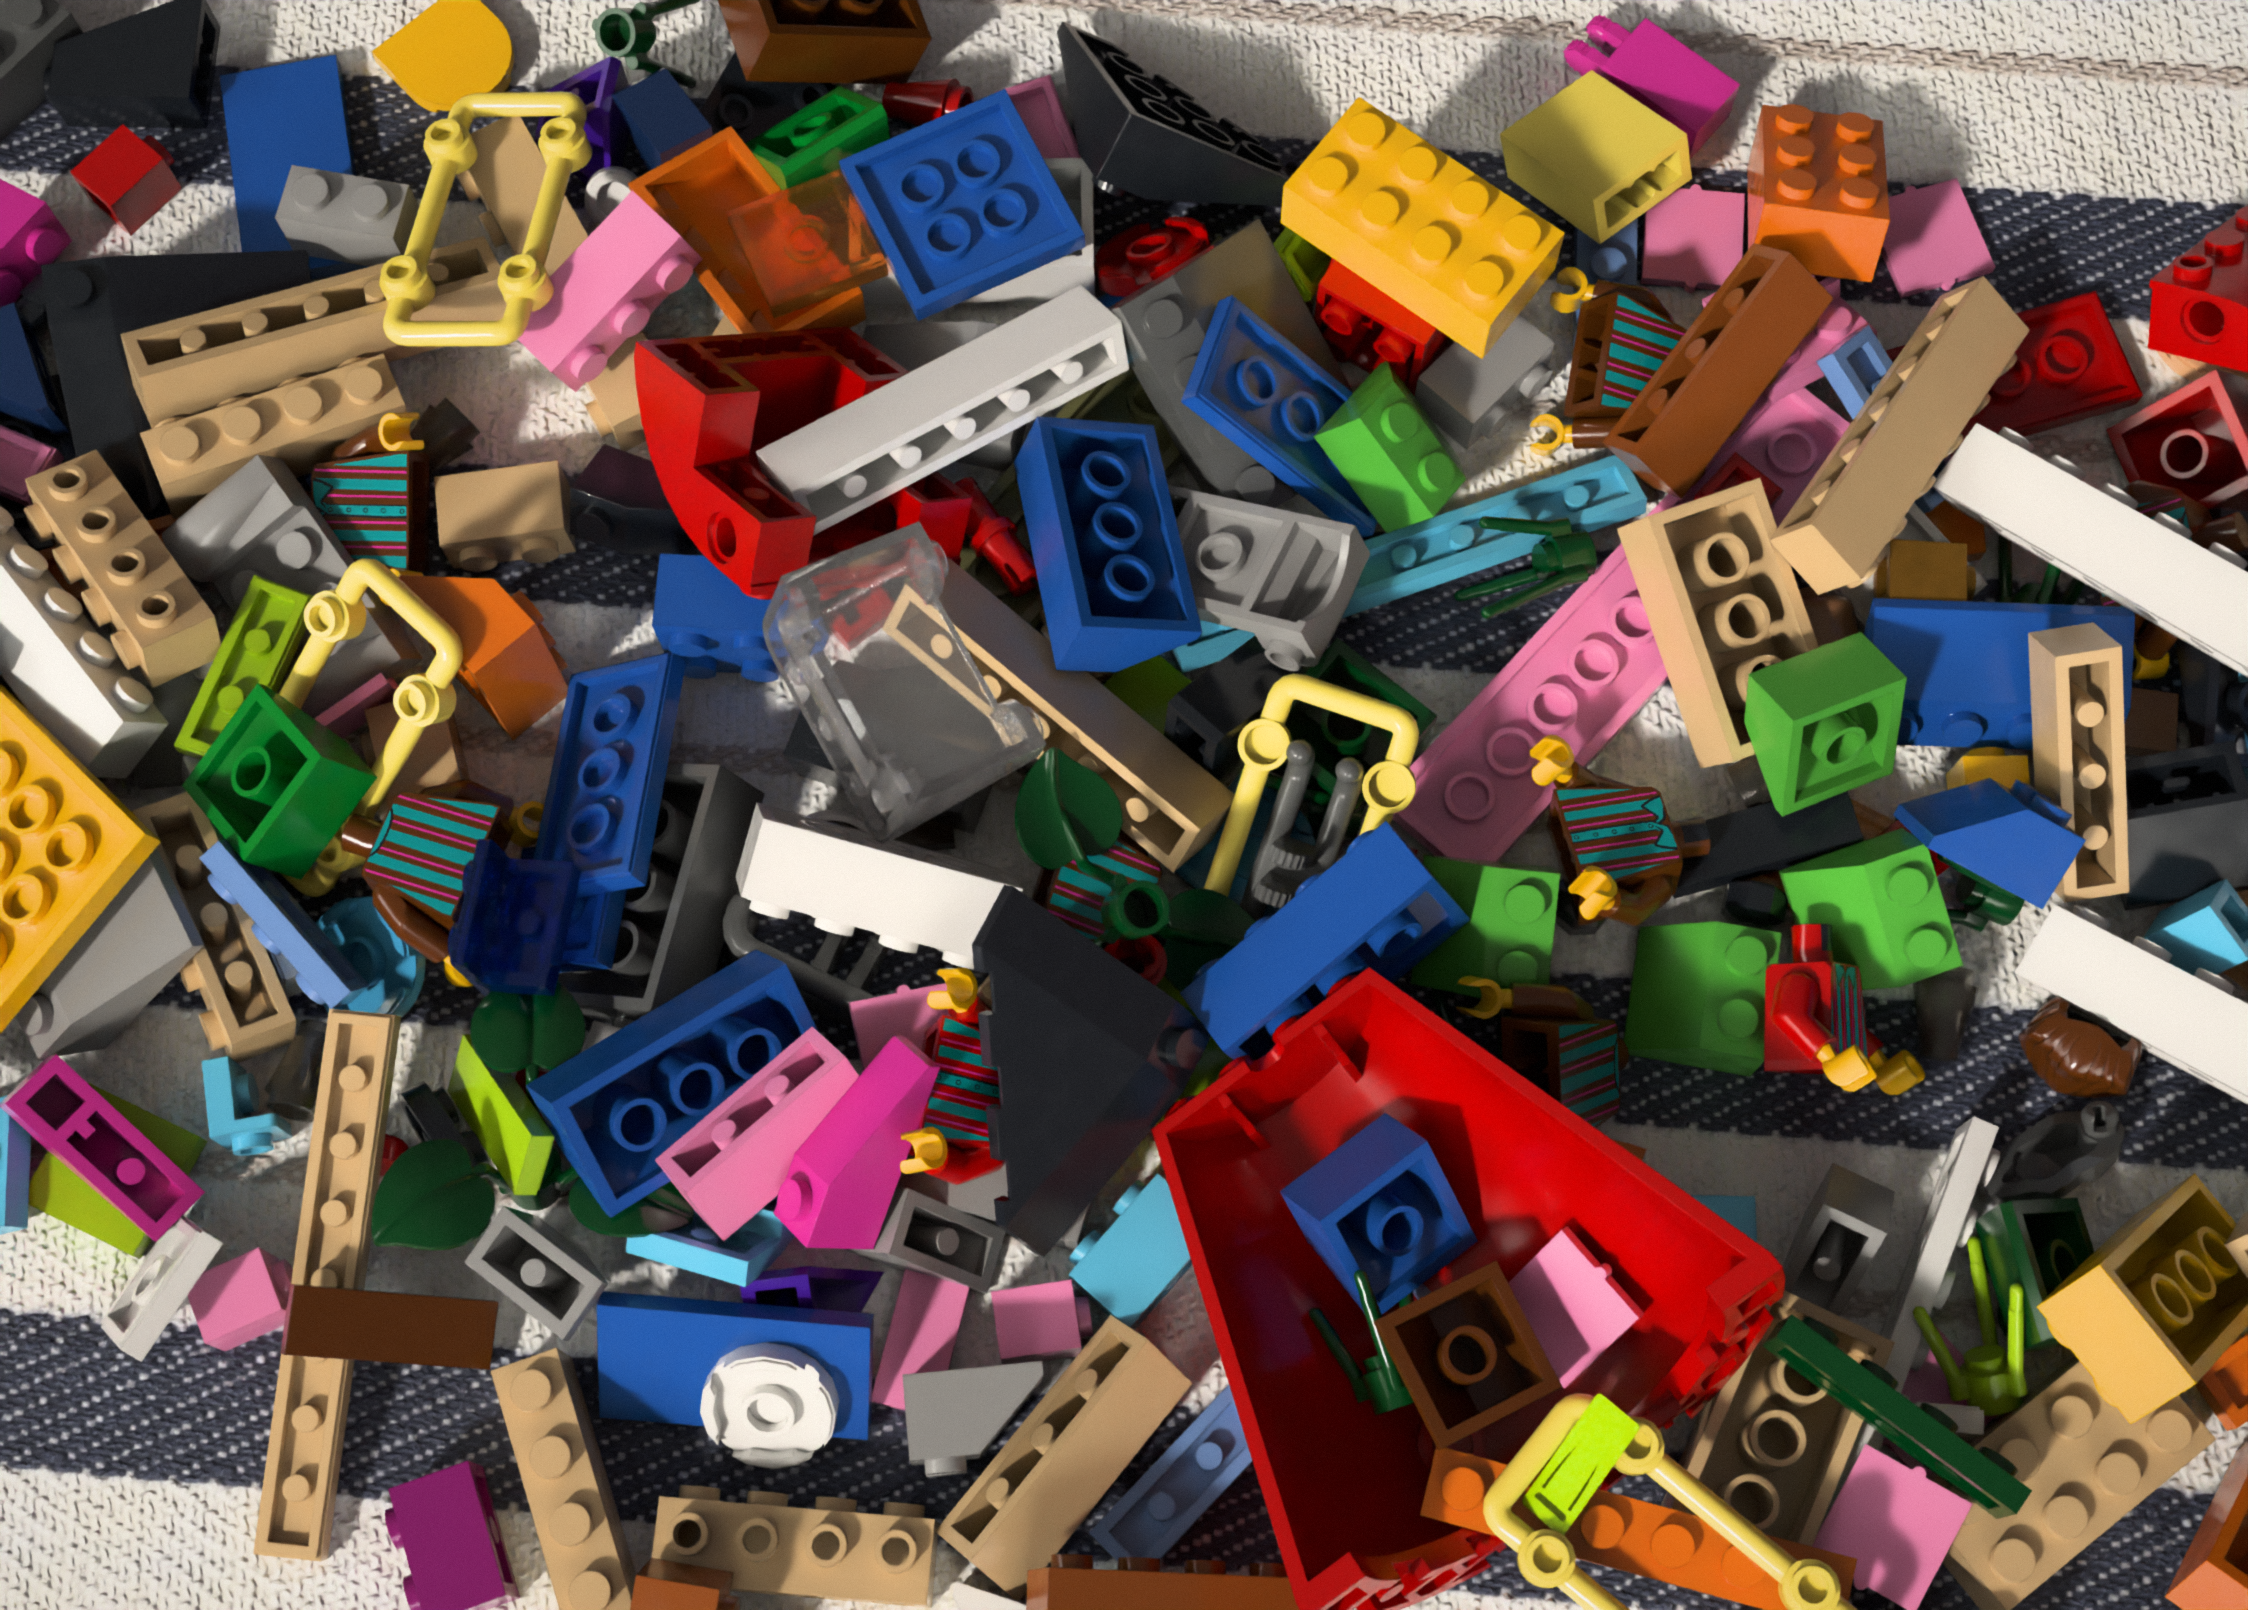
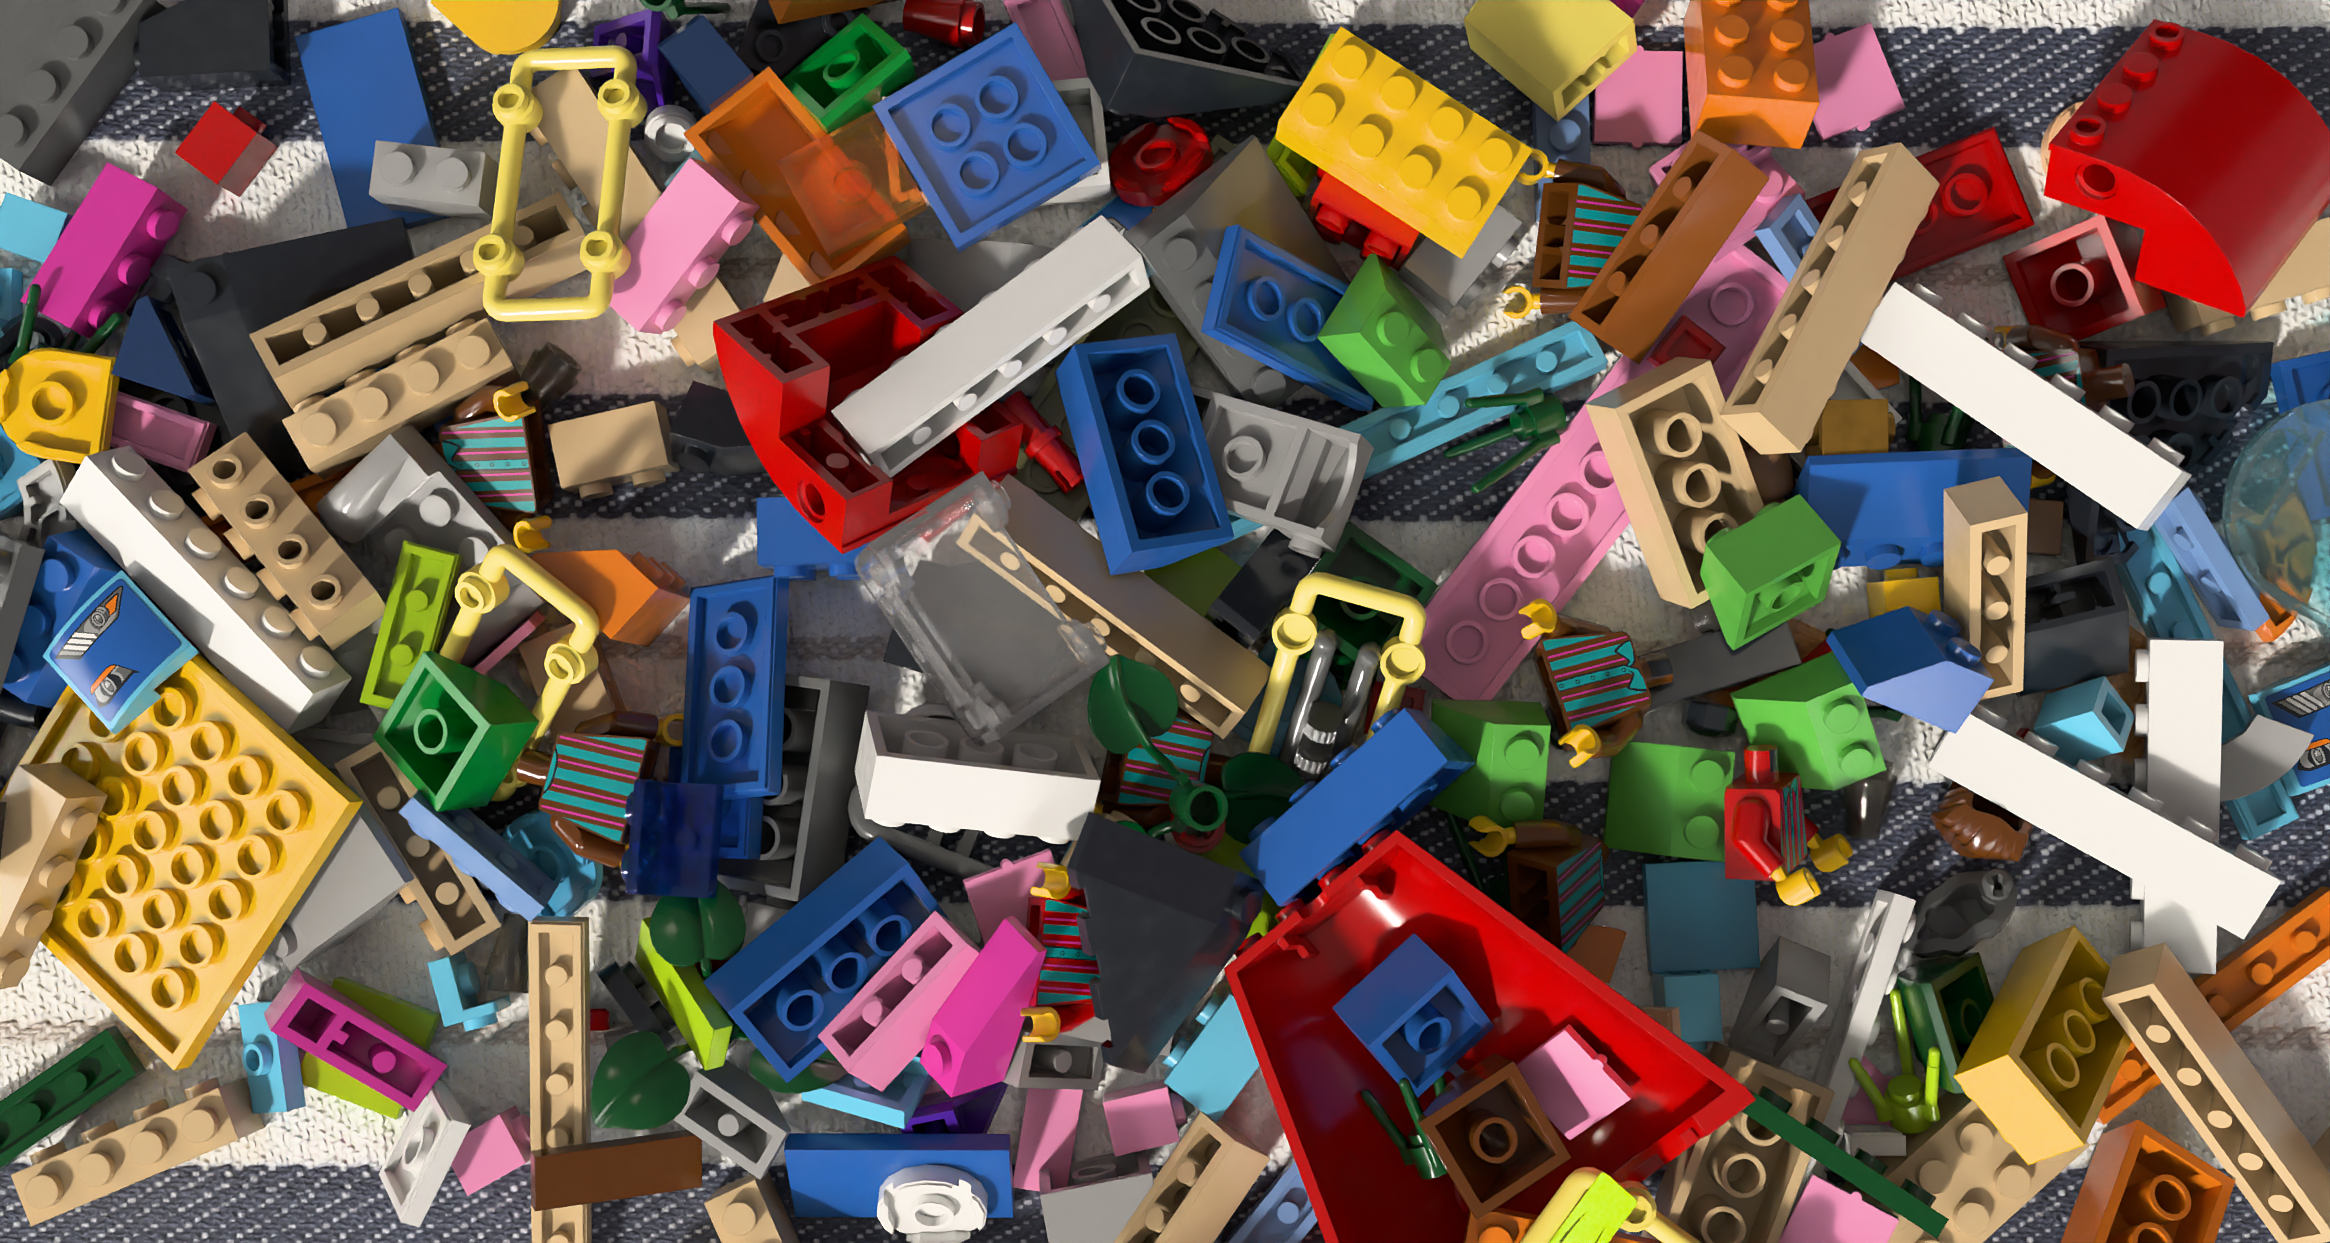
camera: 10 degrees left, 15 degrees up
none -> dark azure tile [1641,860,1760,973]

